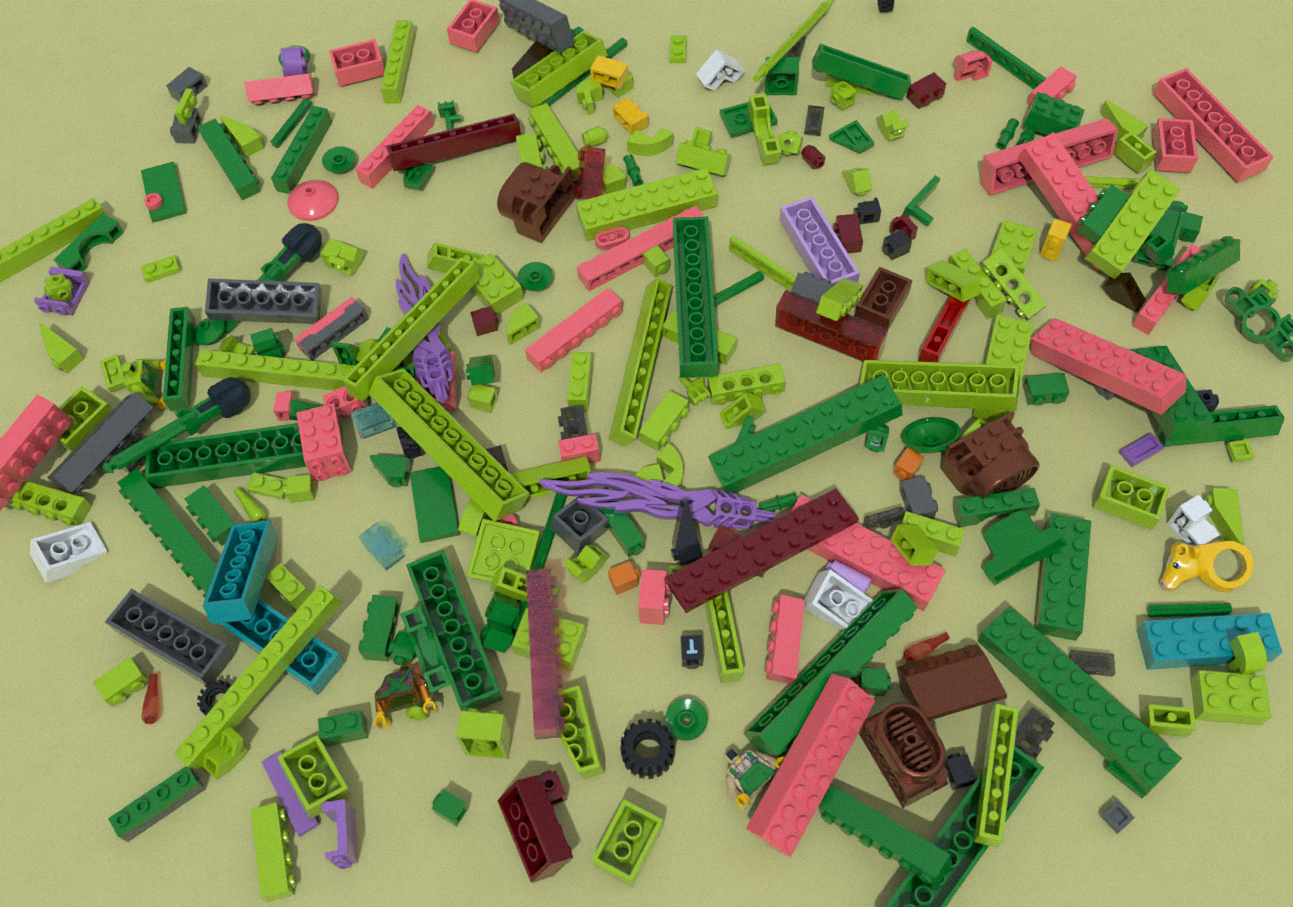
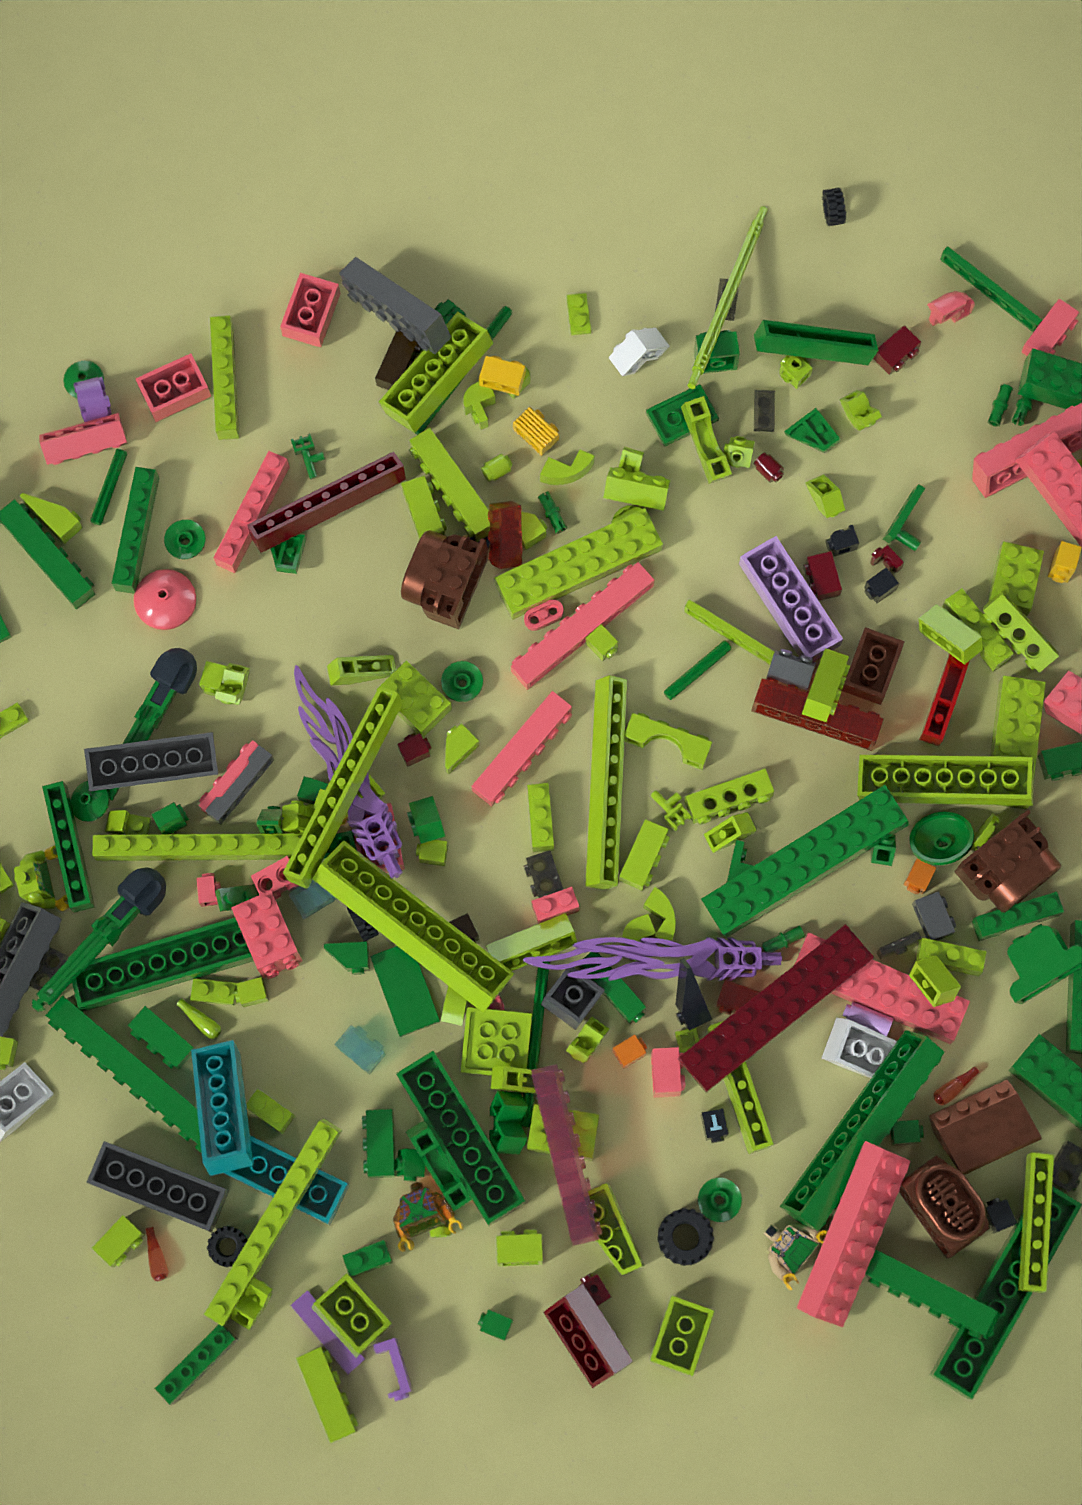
camera: 10 degrees left, 15 degrees up
green brick [673,216,718,378] -> none
coral brick [764,594,805,684] -> none

